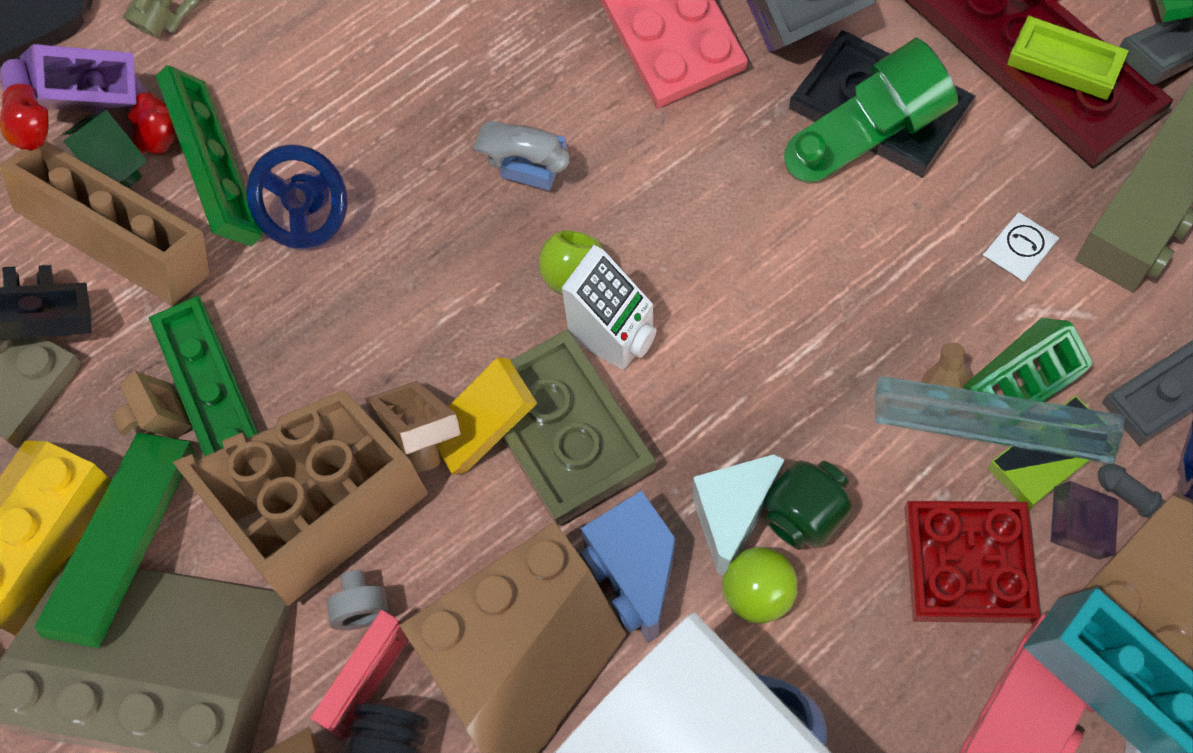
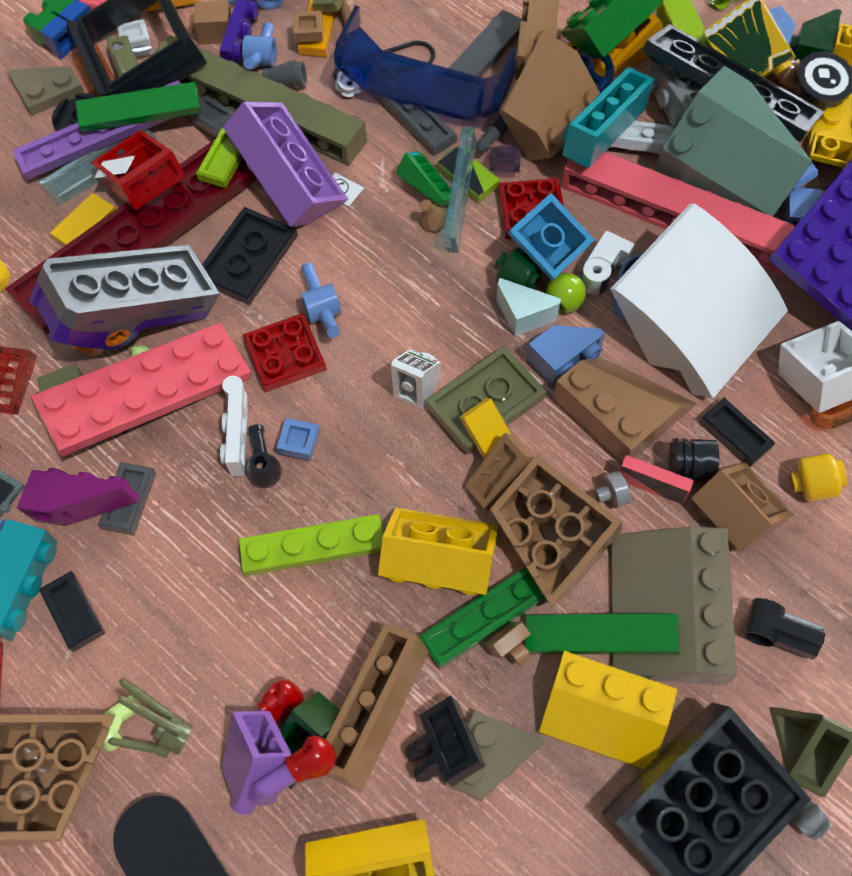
camera: 100 degrees left, 0 degrees up
green tile [156,65,263,246] -> none
clear blue piece [247,144,348,249] -> none
light grey piece [472,121,570,173] -> none
lime piece [539,230,603,296] -> none
green piece [784,37,958,183] -> none
none -> white plate [220,376,248,476]
none -> medium lavender slope [223,102,348,227]
none -> lime plate [239,514,383,576]
none -> red tile [242,313,327,393]
none -> black bar [246,424,282,488]
none -> medium blue piece [301,263,342,338]
none -> yellow slope [378,507,498,595]
none -> dark azure slope [508,193,595,280]
none -> white leg [581,230,635,295]

